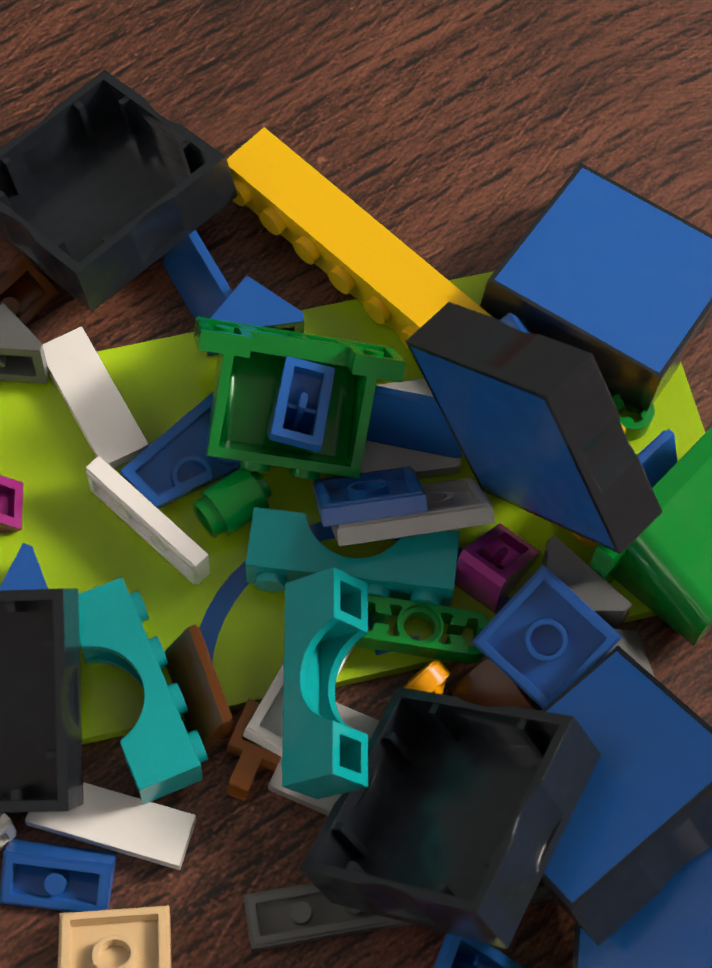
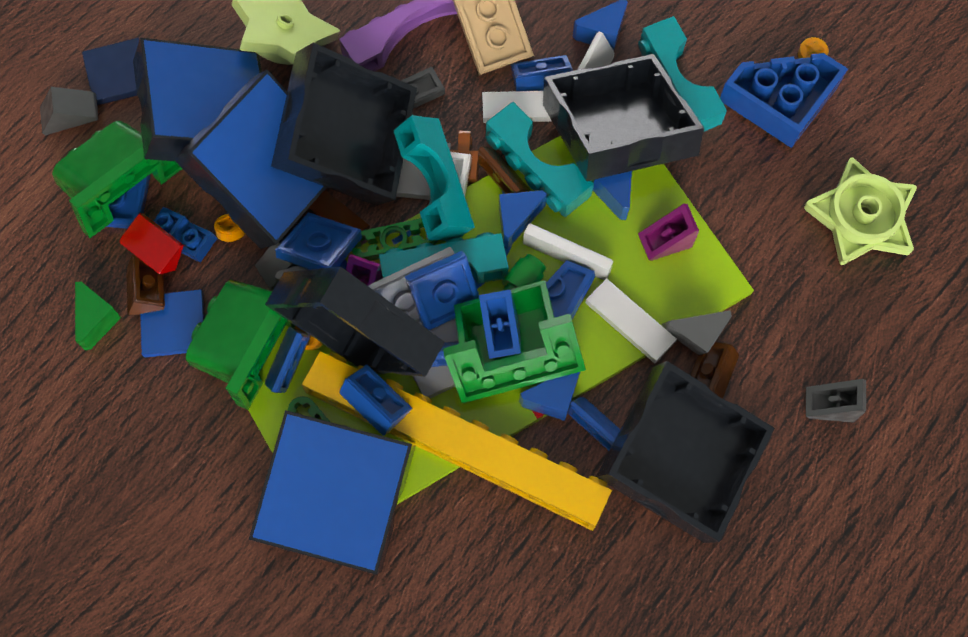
camera: 165 degrees right, 5 degrees up
light orange tile [401,659,451,694] -> none
none -> blue slope [499,190,547,249]

